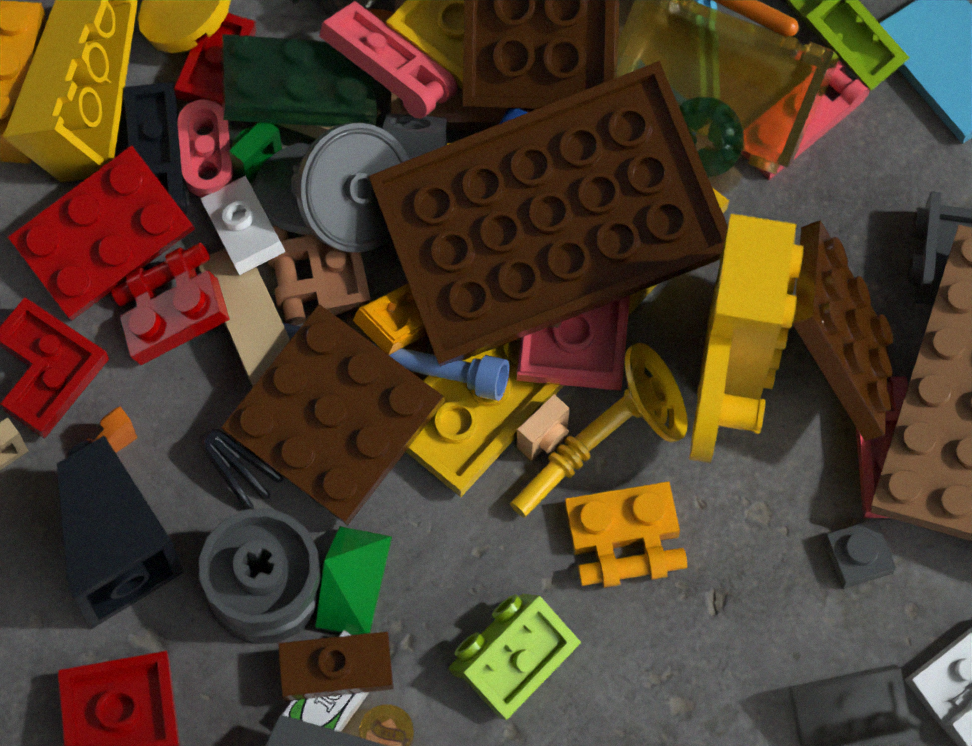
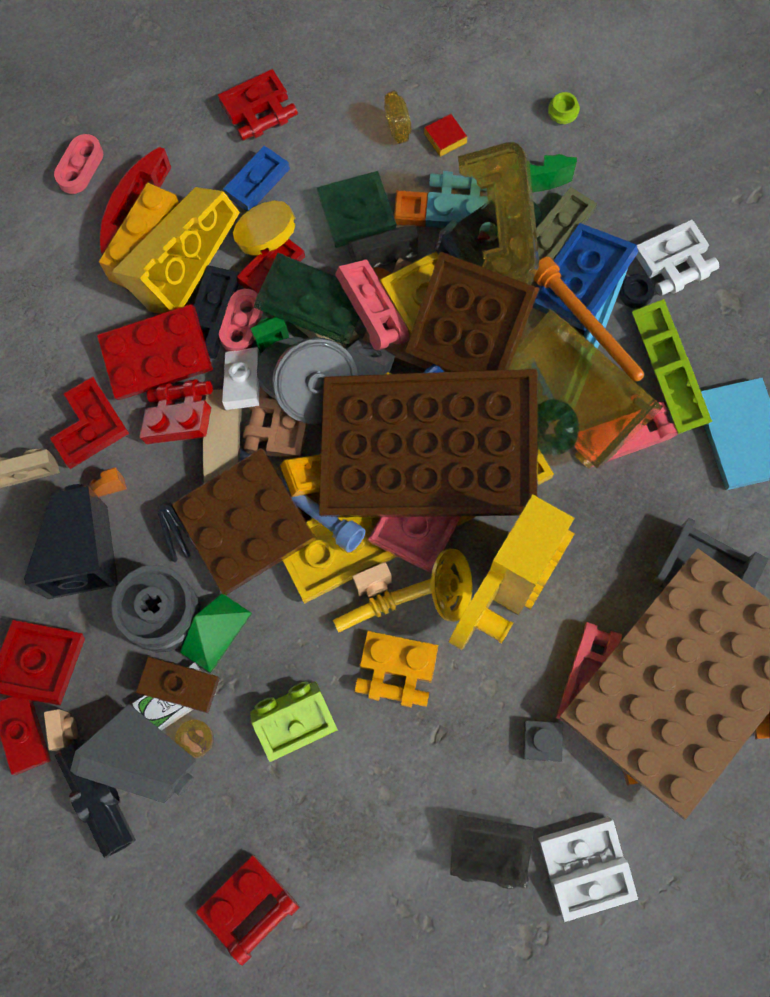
camera: 25 degrees right, 5 degrees up
reddish brown plate [793,220,893,441] -> none

